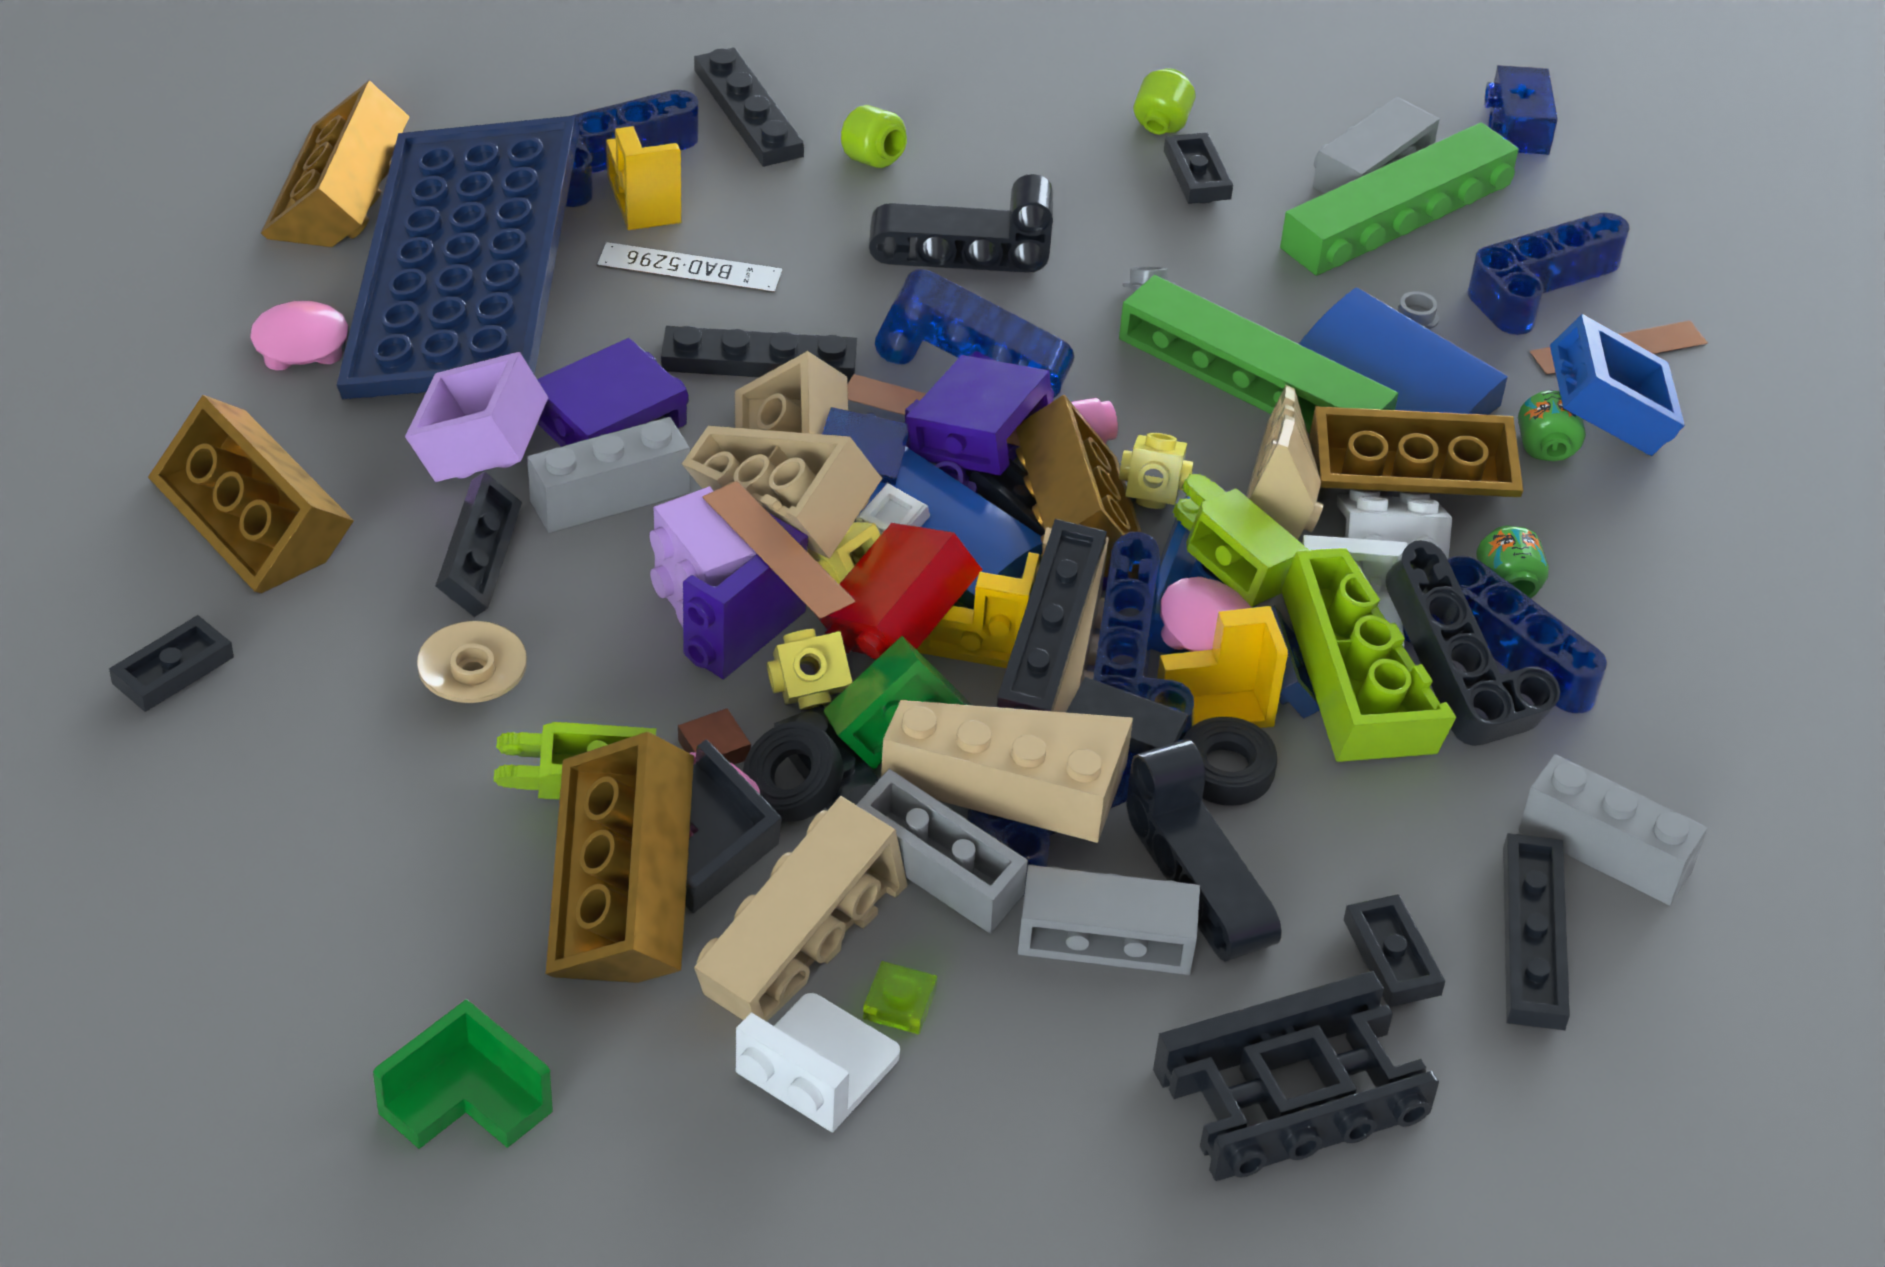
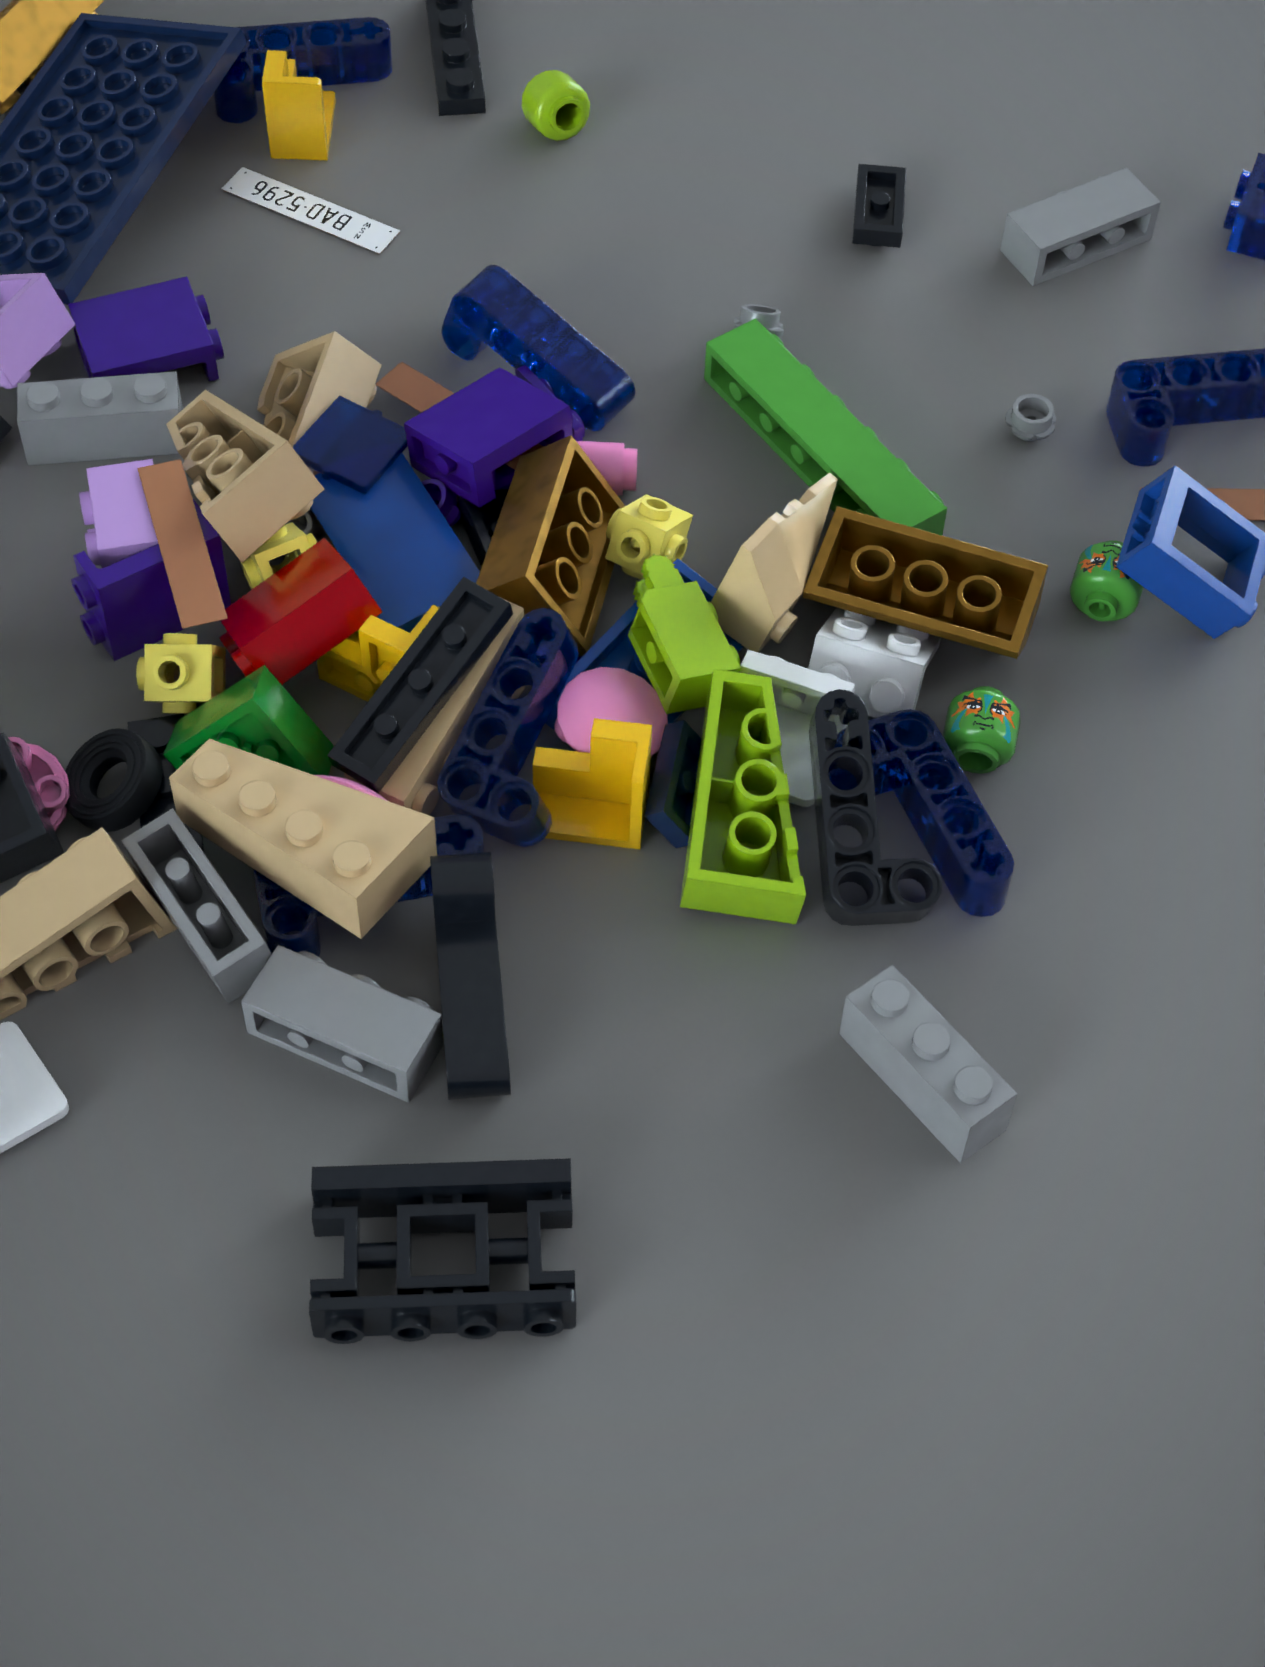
camera: 20 degrees right, 10 degrees up
black plate [661,326,857,383] -> none
copper tile [678,708,751,765] -> none
white tile [856,483,930,535] -> none
clear neon green plate [863,961,937,1034] -> none
black beam [869,174,1053,273] -> none
black tile [1066,677,1188,754] -> none
lime head [1133,68,1196,135] -> none
black tyre [1183,717,1277,805] -> none
bright green brick [1280,122,1519,276] -> none
blue slope [1299,287,1508,415] -> none
black plate [1343,894,1445,1007] -> none
black plate [1503,833,1570,1031] -> none

